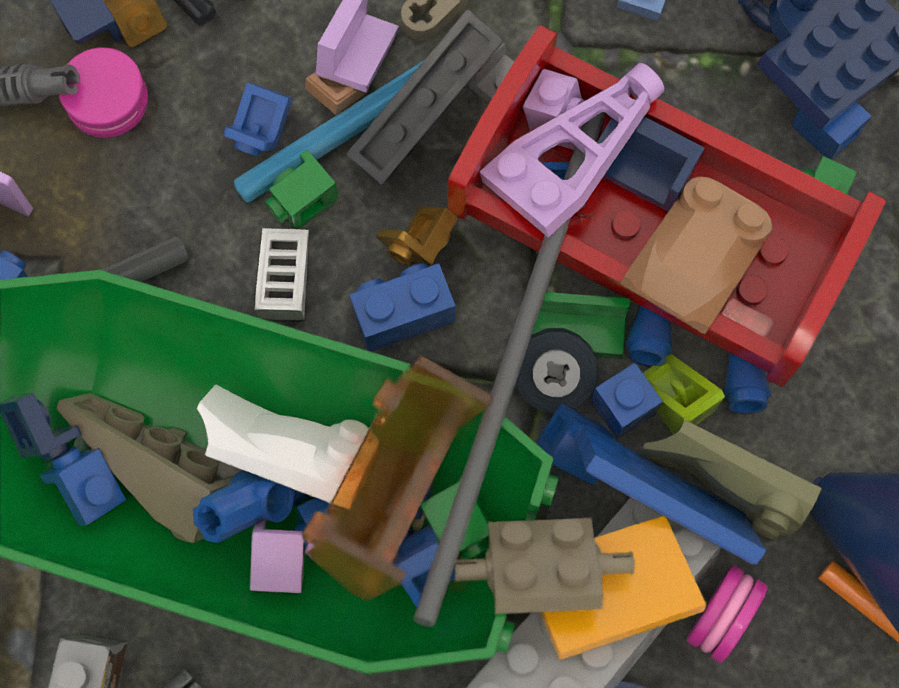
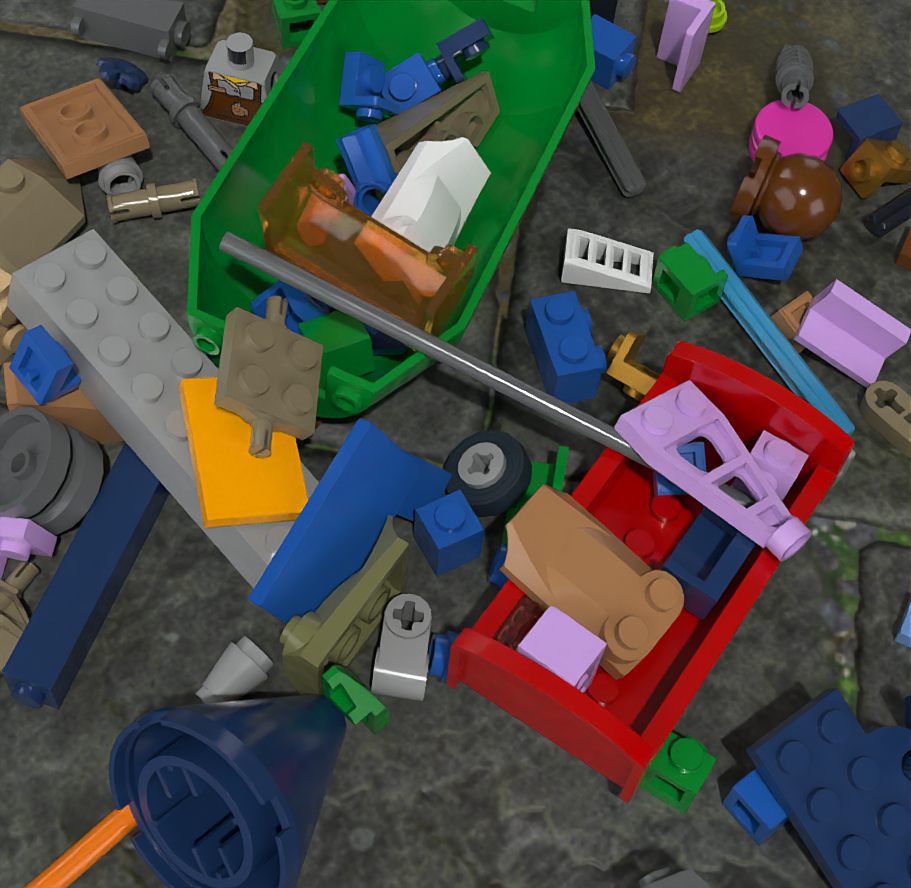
camera: 90 degrees right, 15 degrees down
black brick [347,9,504,184] -> none
lime slope [643,354,725,434] -> none
dark pink head [686,564,768,663] -> none
none -> light grey cone [195,636,274,704]
none -> green slope [322,665,390,735]
none -> blue bracket [339,51,400,122]
none -> light grey piece [371,594,432,701]
none -> lavender panel [517,606,607,693]
none -> reddish brown tile [729,135,843,241]

